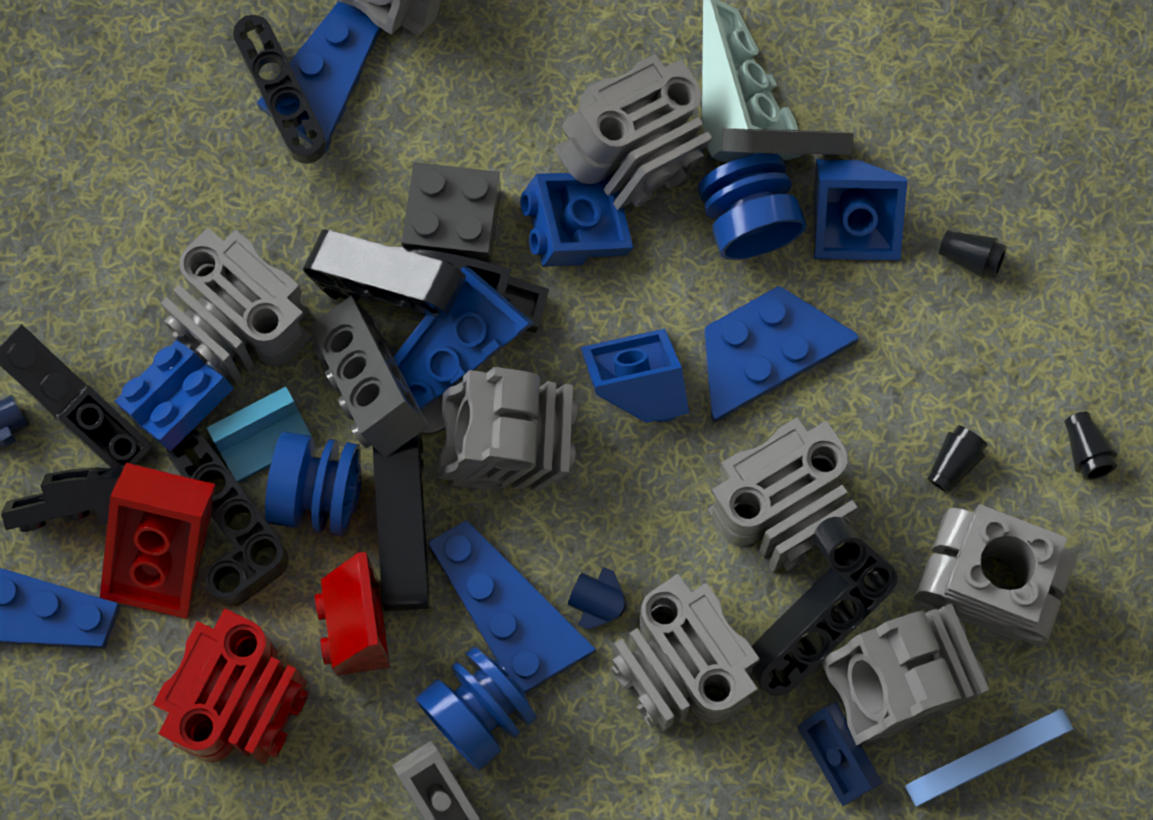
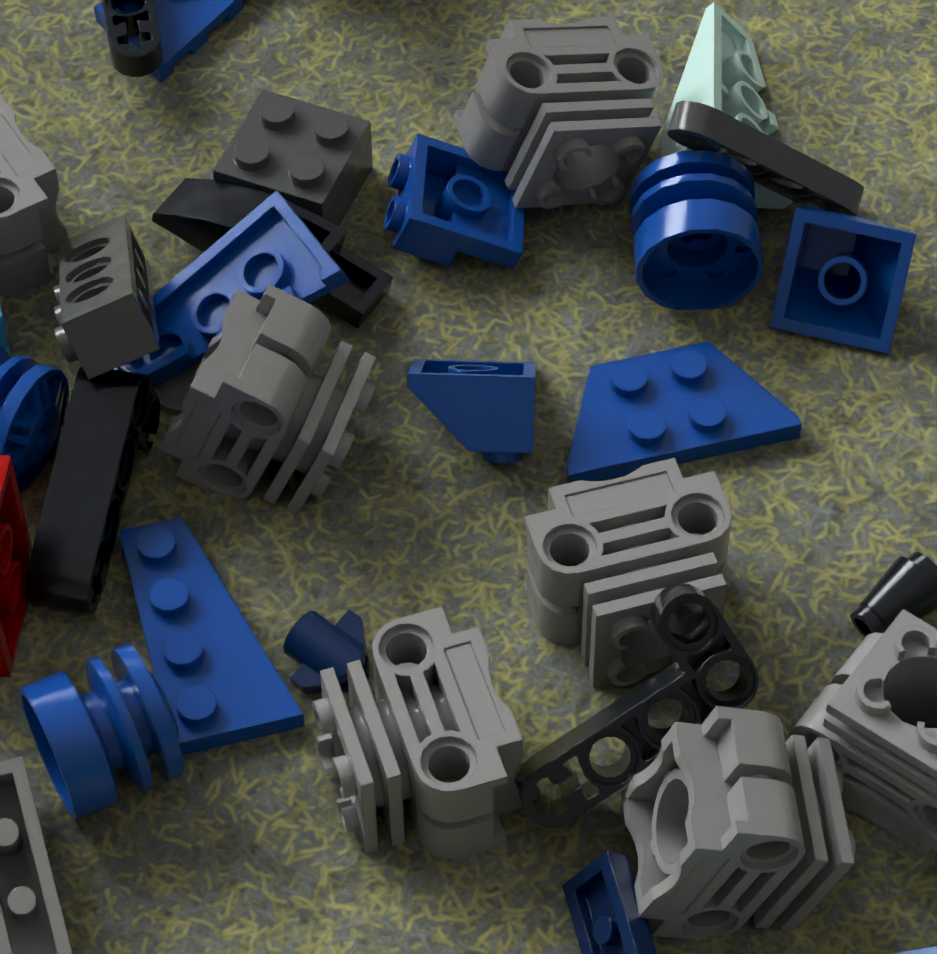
camera: 15 degrees right, 20 degrees down
beam [303,229,466,319] -> none

